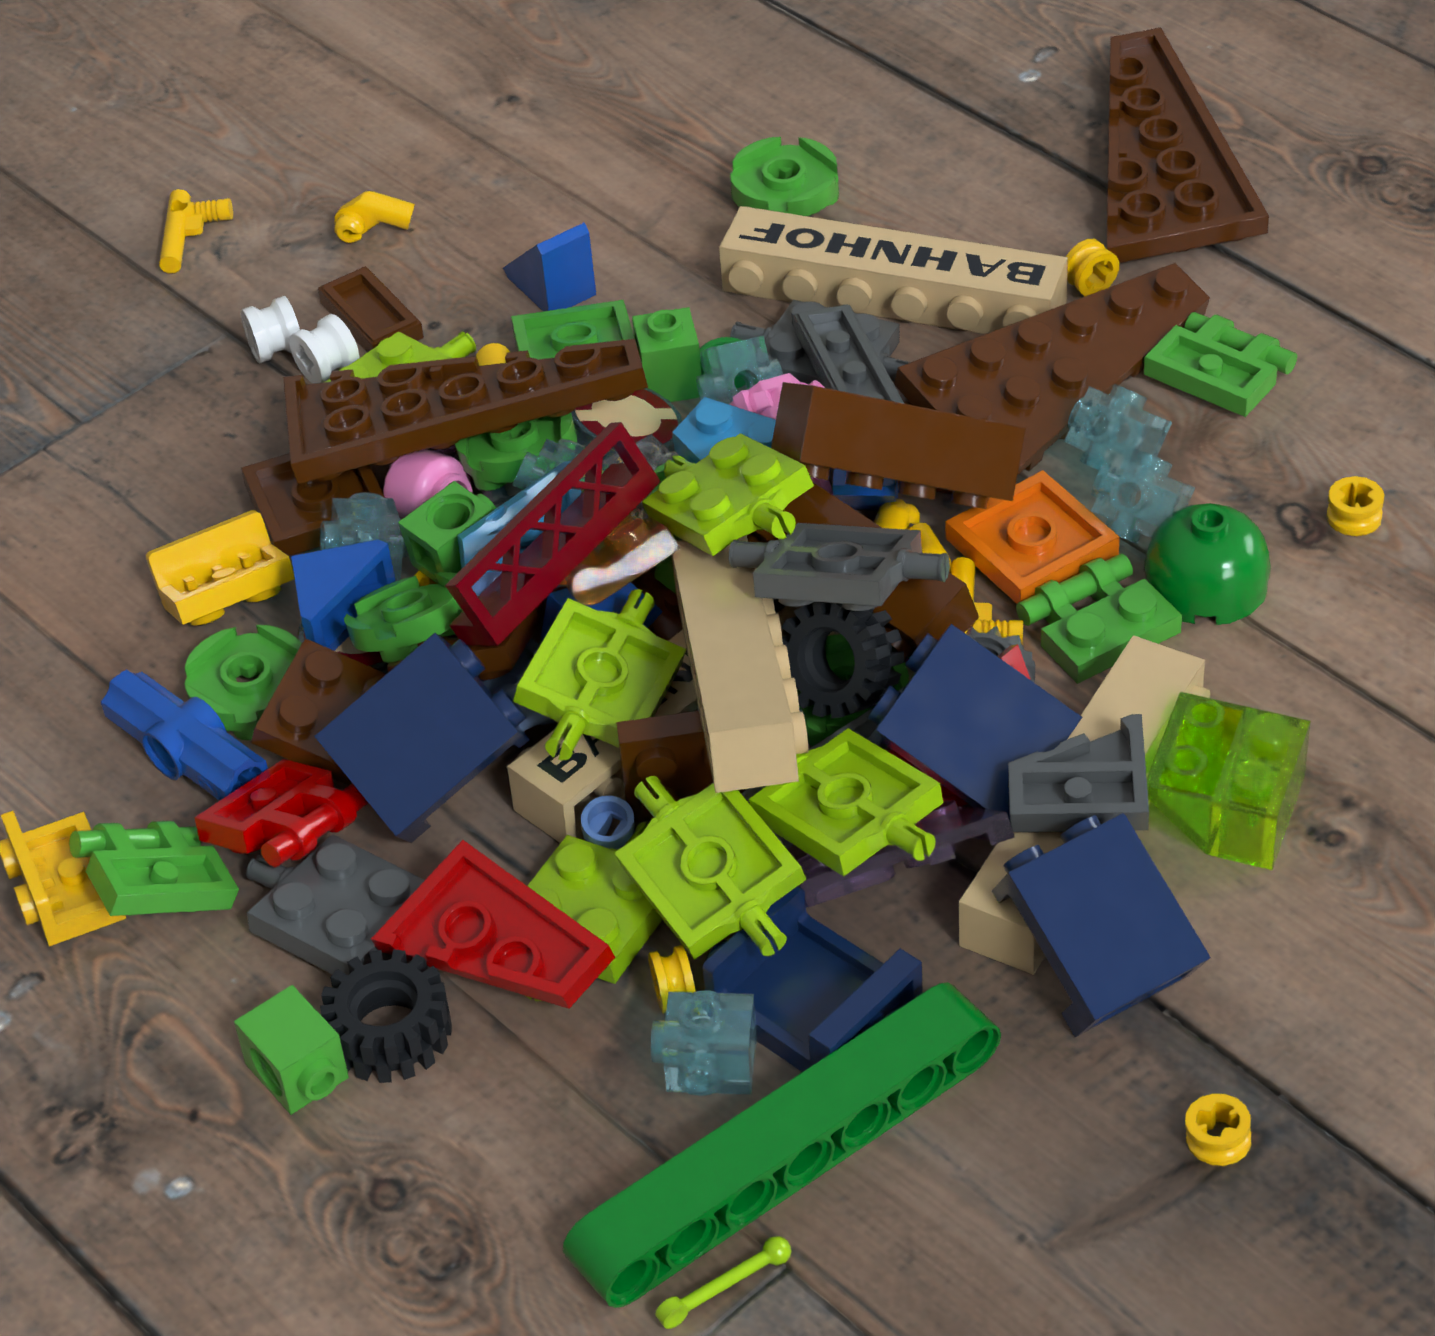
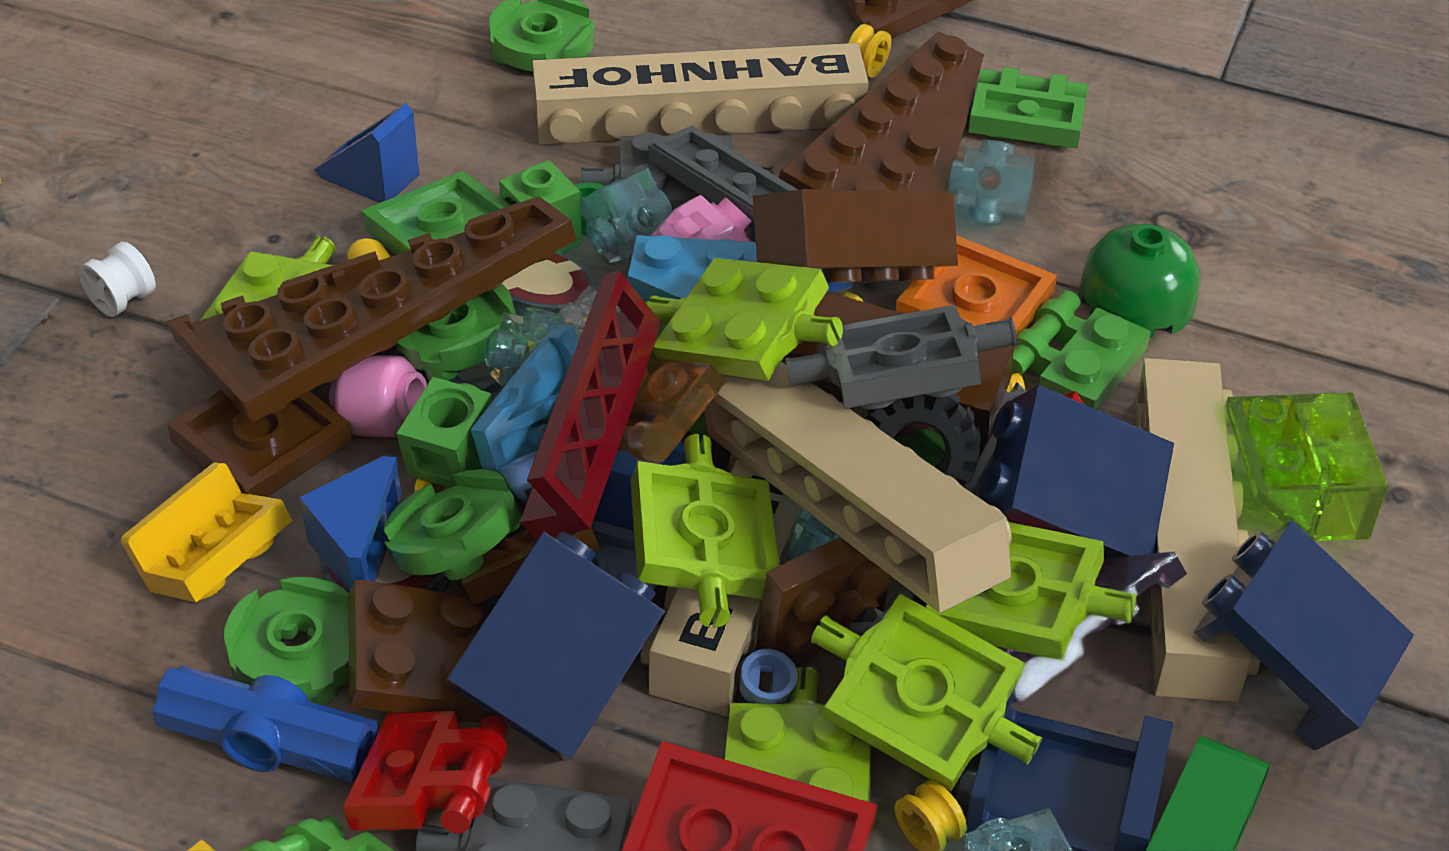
camera: 30 degrees left, 0 degrees up
white wheel [289,314,359,384] -> none
reddish brown tile [318,266,424,353] -> none
clear light blue brick [320,493,409,581] -> none
yellow arm [334,191,415,243] -> none
dark grey wing [1008,714,1149,832] -> none
clear light blue brick [1091,450,1196,543] -> none
yellow bush [1326,476,1385,536] -> none

